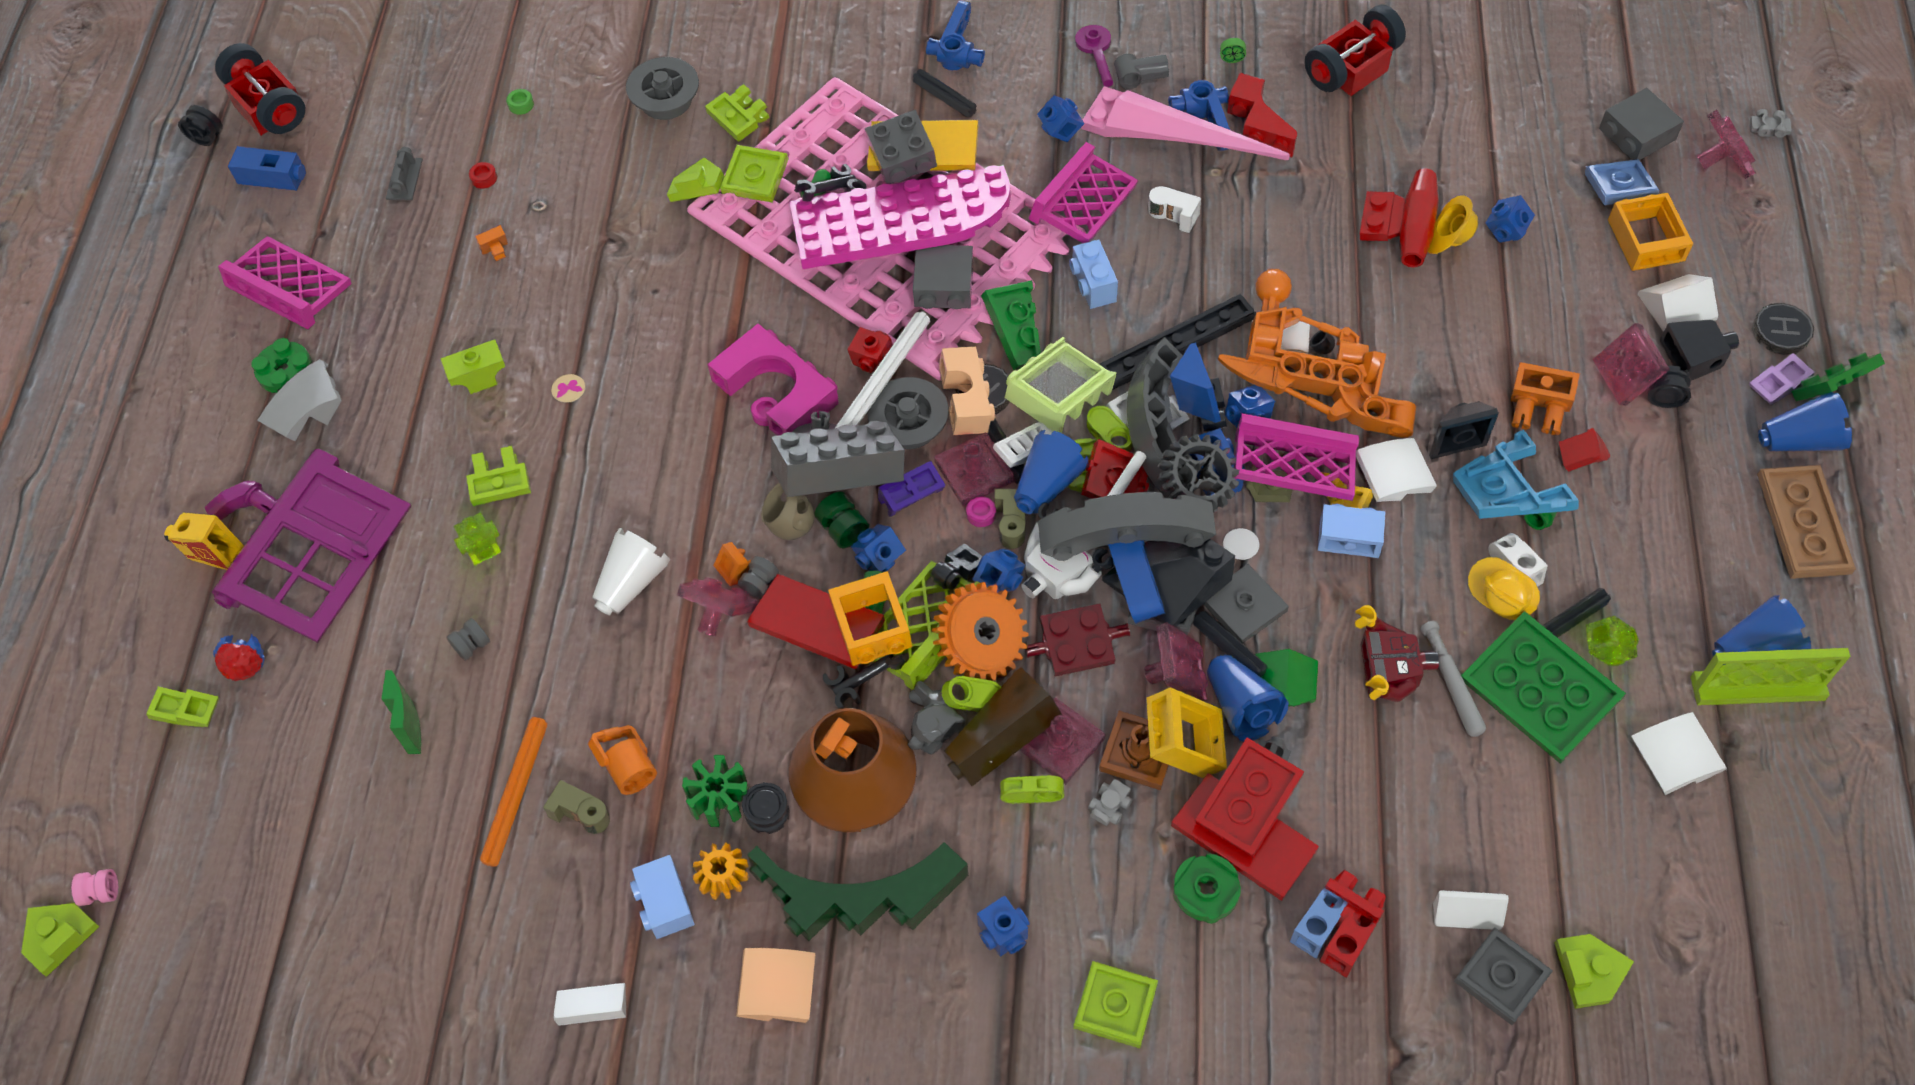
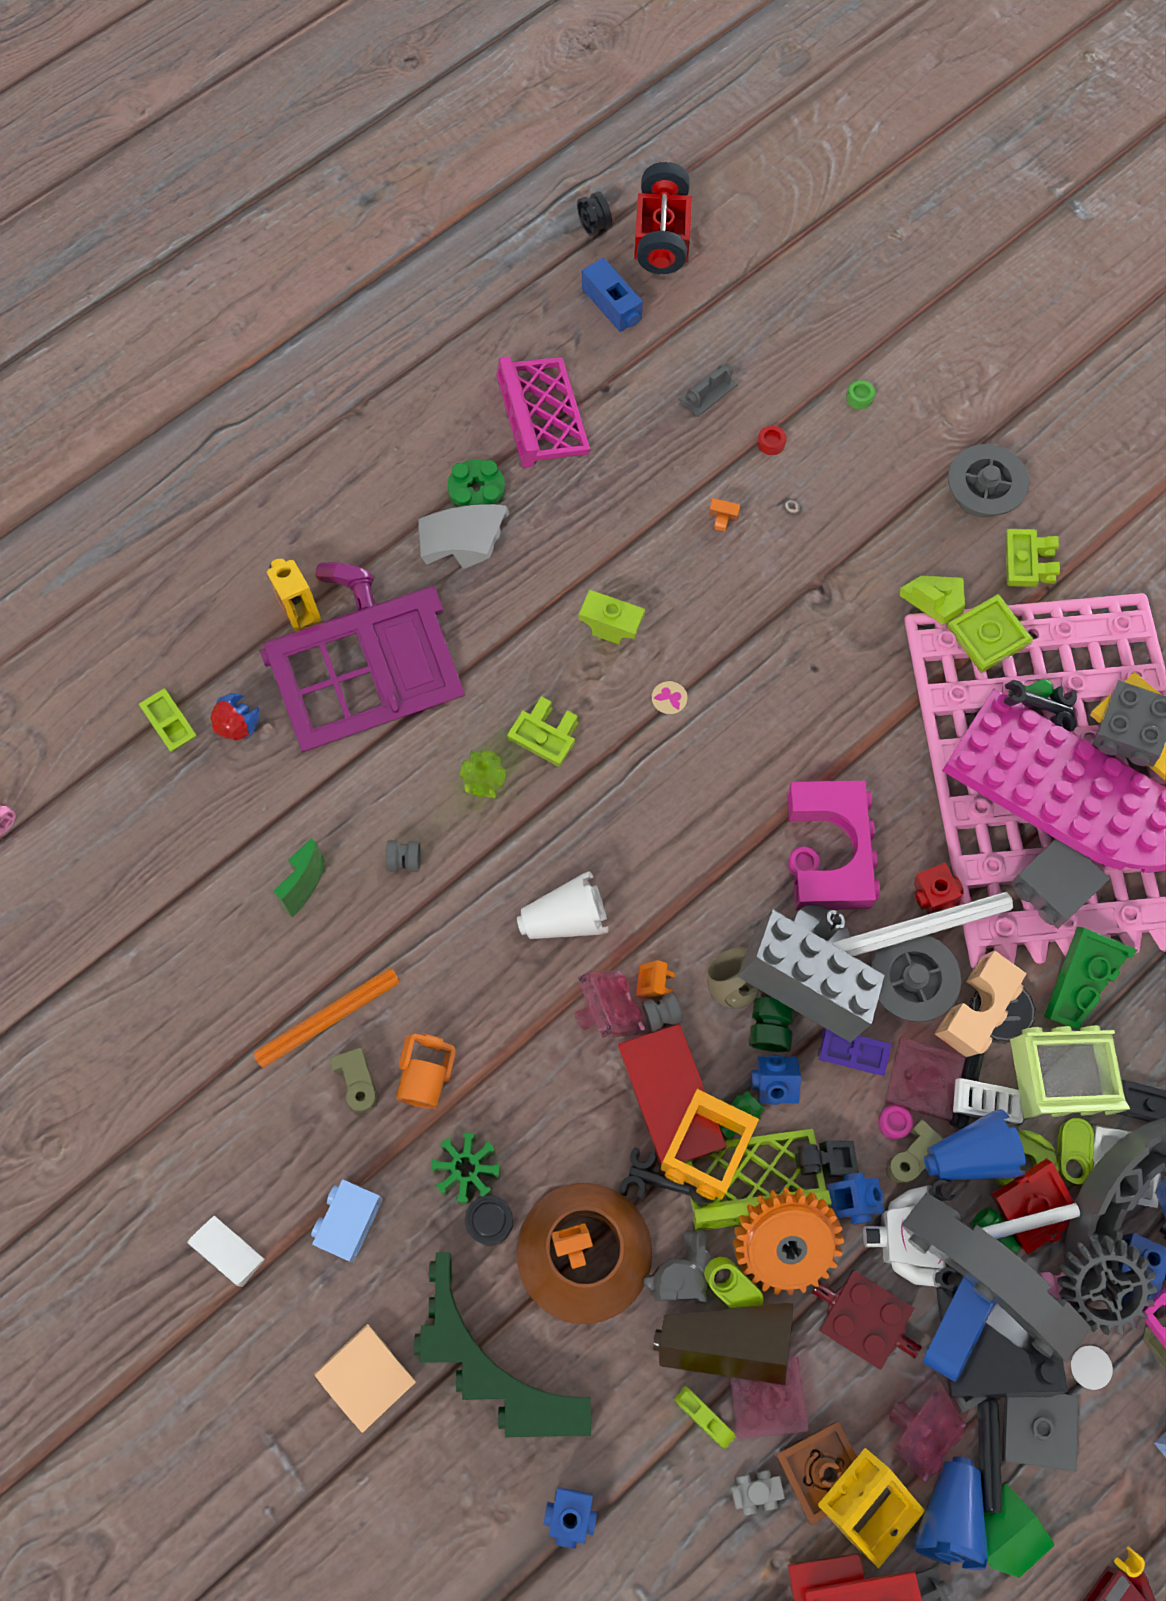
camera: 40 degrees right, 10 degrees up
light orange gear [693,842,749,900] -> none

